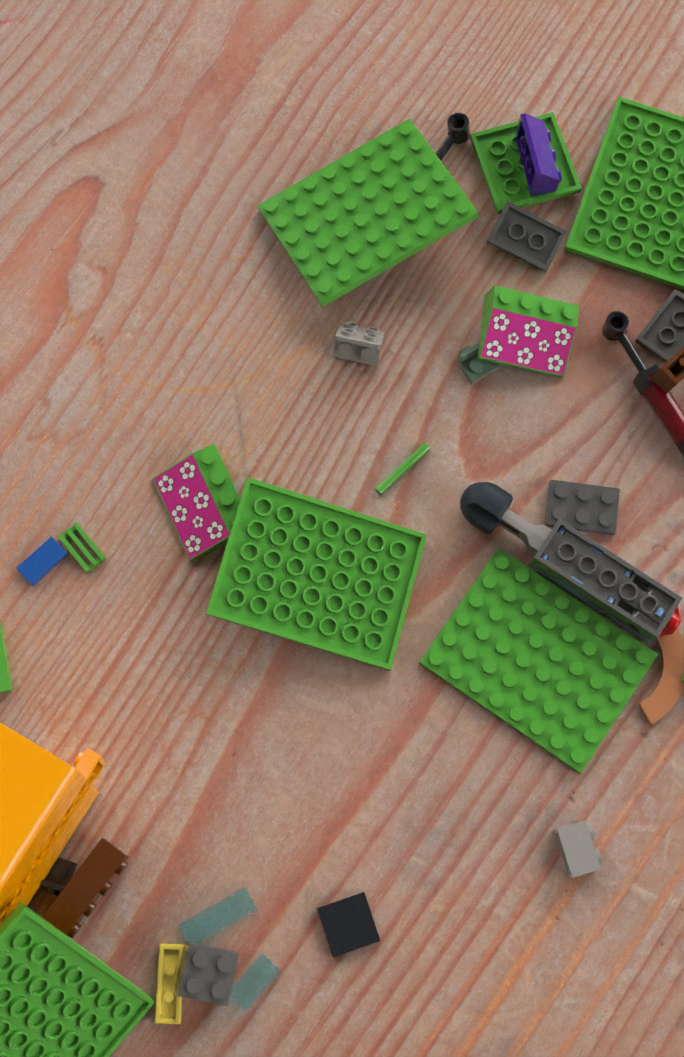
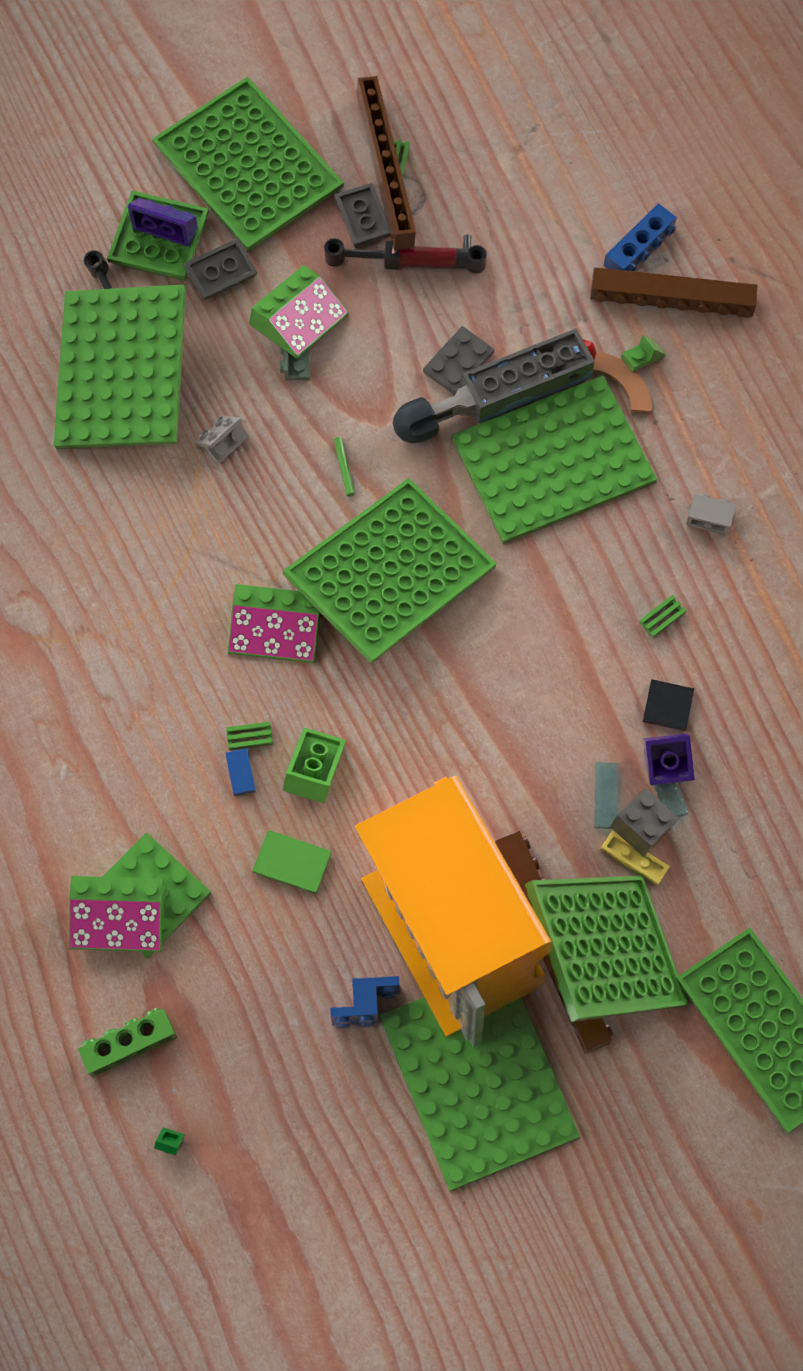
camera: 55 degrees left, 5 degrees down
none -> bright green slope [282,728,346,804]
none -> bright green tile [639,595,687,638]
none -> dark purple slope [643,733,695,785]

